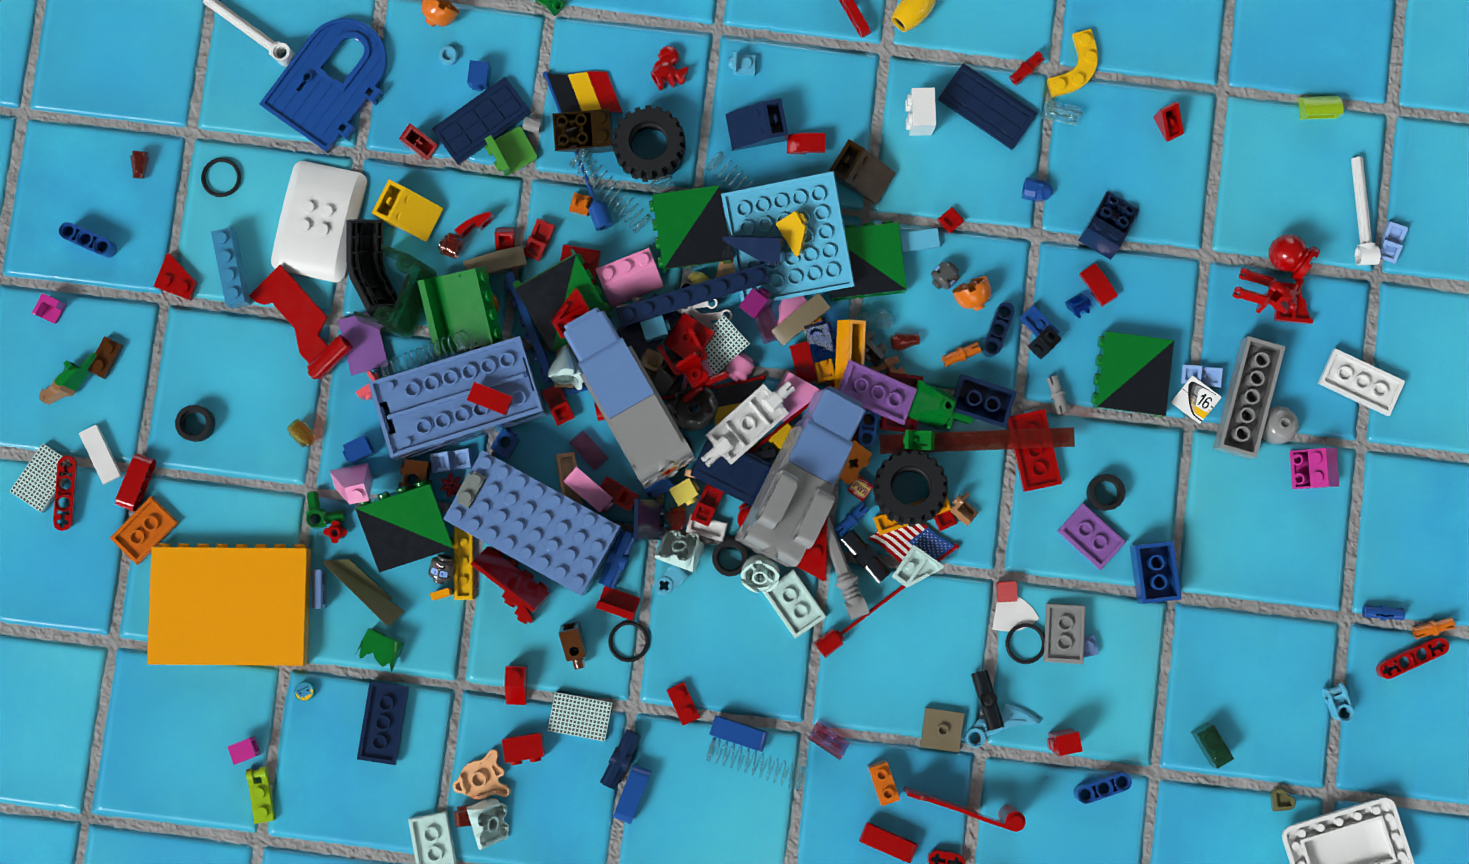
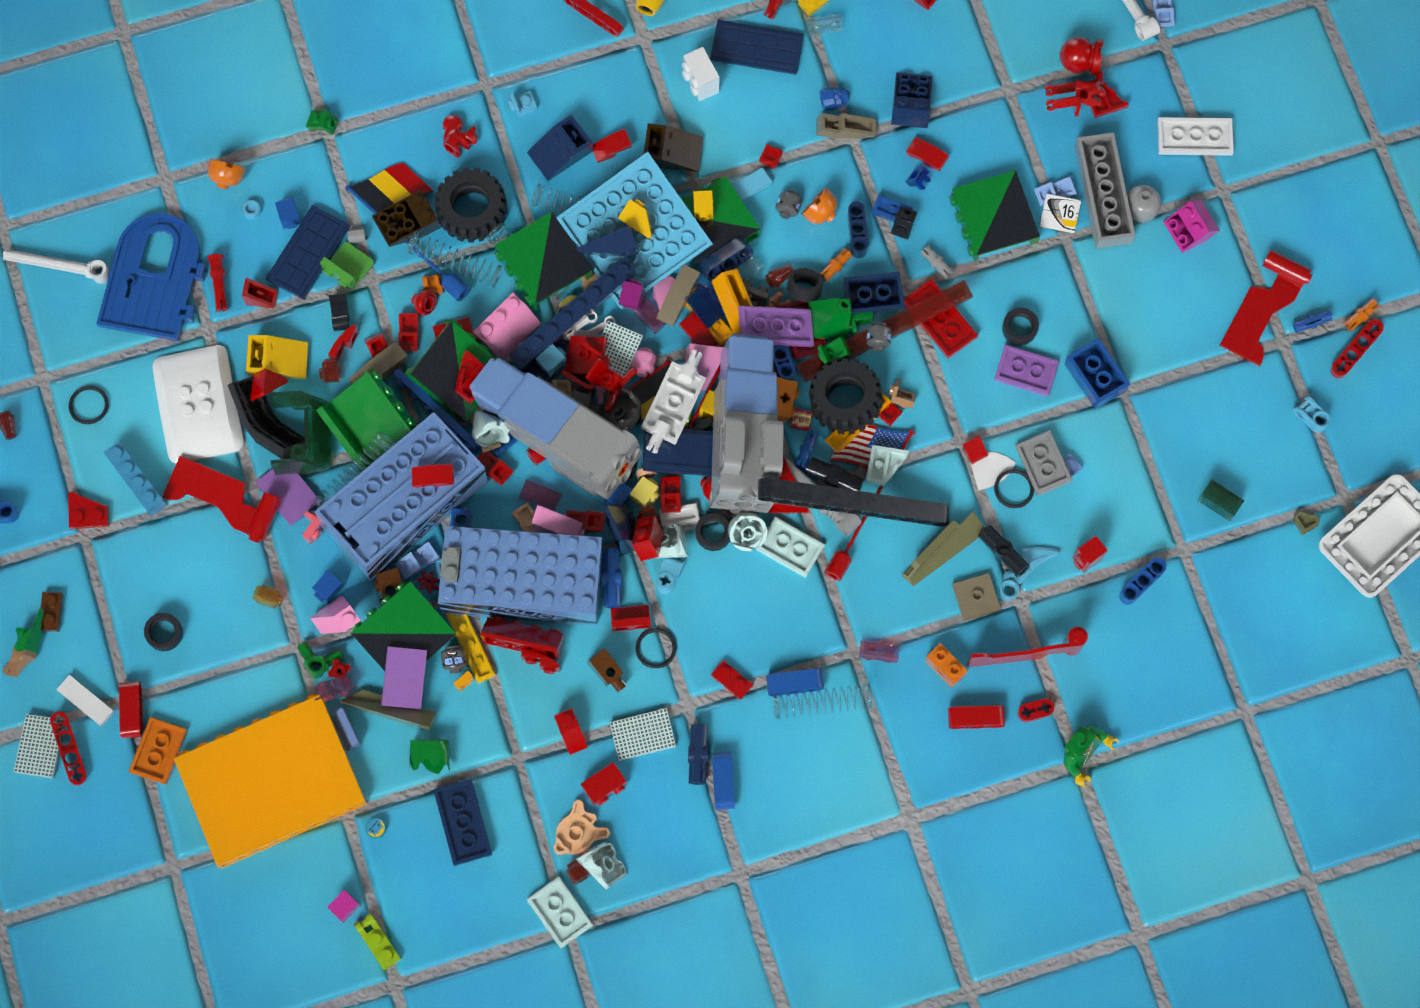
camera: 25 degrees left, 10 degrees down
none -> red pin [208,254,228,312]
none -> red slope [251,368,288,401]
none -> clear pink hinge [315,676,357,702]
none -> black leg [329,293,350,331]
none -> medium lavender tile [381,646,427,709]
none -> red brick [411,290,437,316]
none -> red brick [632,515,664,561]
none -> yellow brick [693,191,713,221]
none -> dark blue beam [699,238,753,281]
none -> black beam [758,478,949,526]
none -> black tyre [786,268,823,302]
none -> dark tan slope [816,113,876,138]
none -> dark grey head [866,322,892,351]
none -> olive wedge [902,511,985,586]
none -> red door [1219,250,1313,367]

